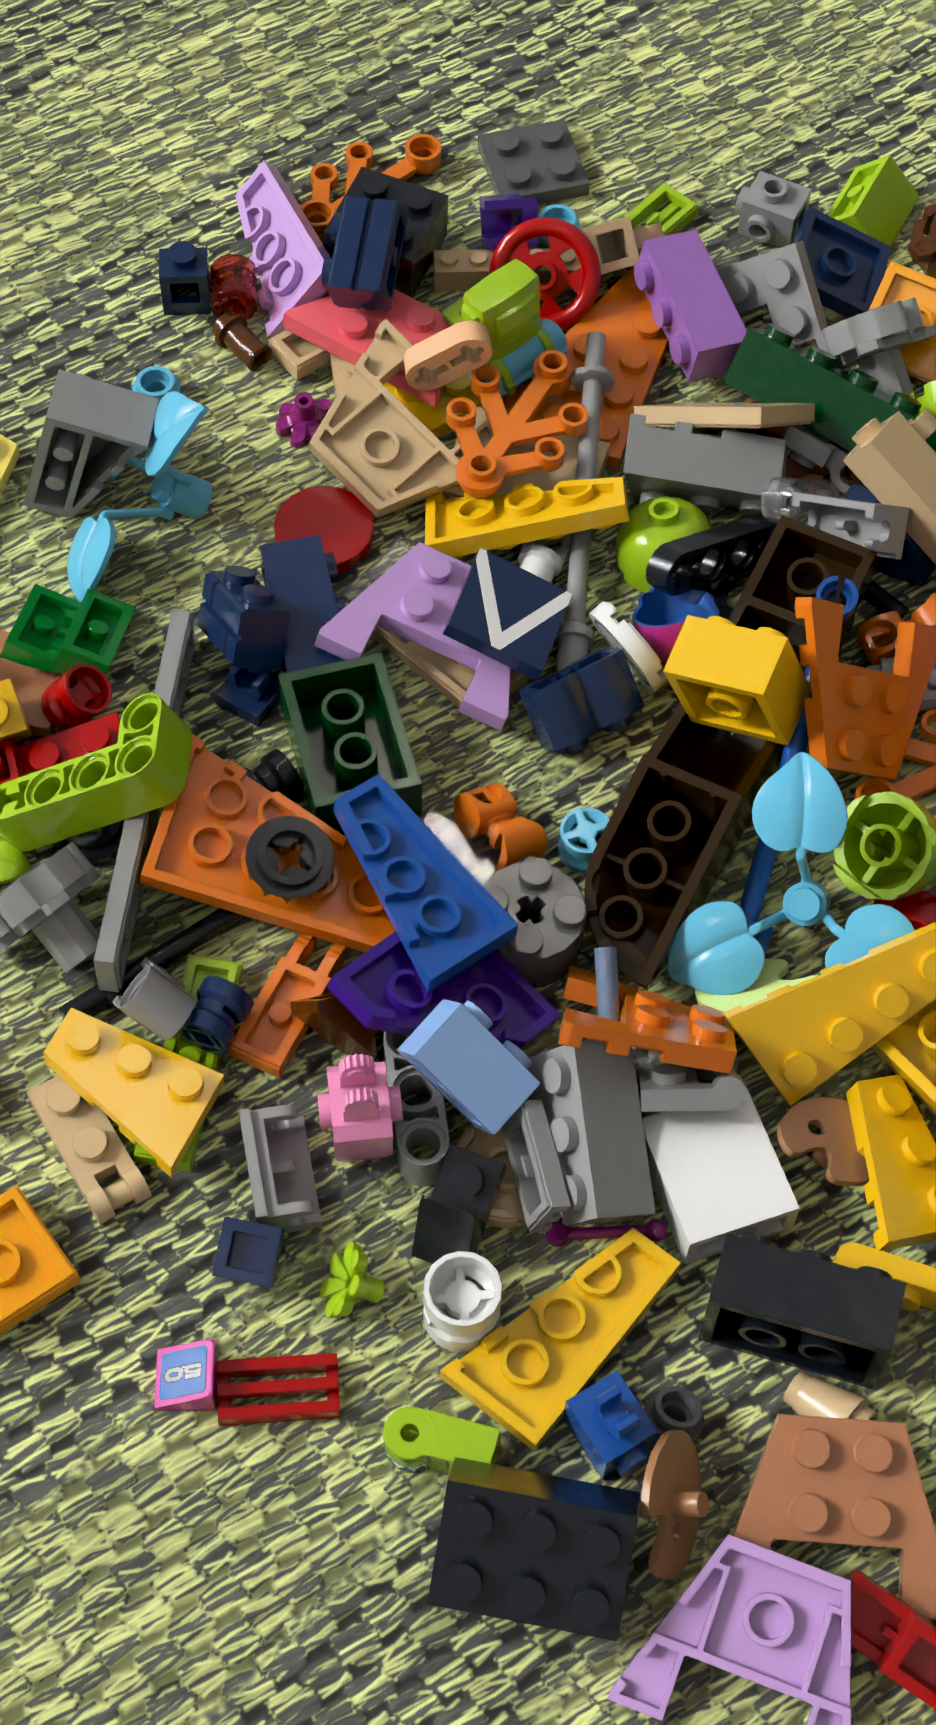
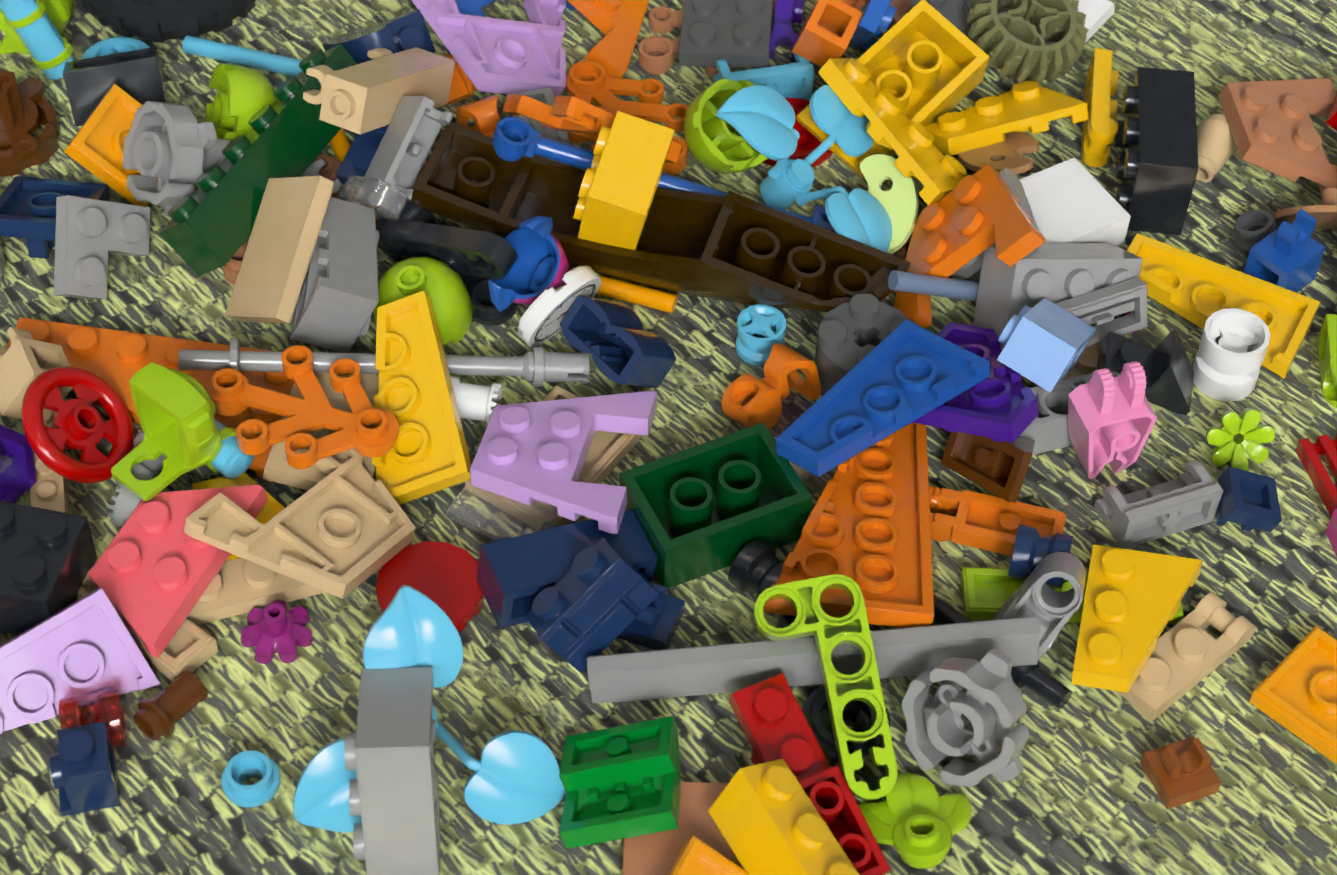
camera: 100 degrees left, 10 degrees down
red wheel [41,664,112,730] -> none
black gear [244,816,335,903] -> none
dark blue brick [321,196,408,312] -> none
light nougat beam [403,320,492,391] -> none
dark blue tile [442,548,572,680] -> none
medium lavender brick [634,230,747,382] -> none

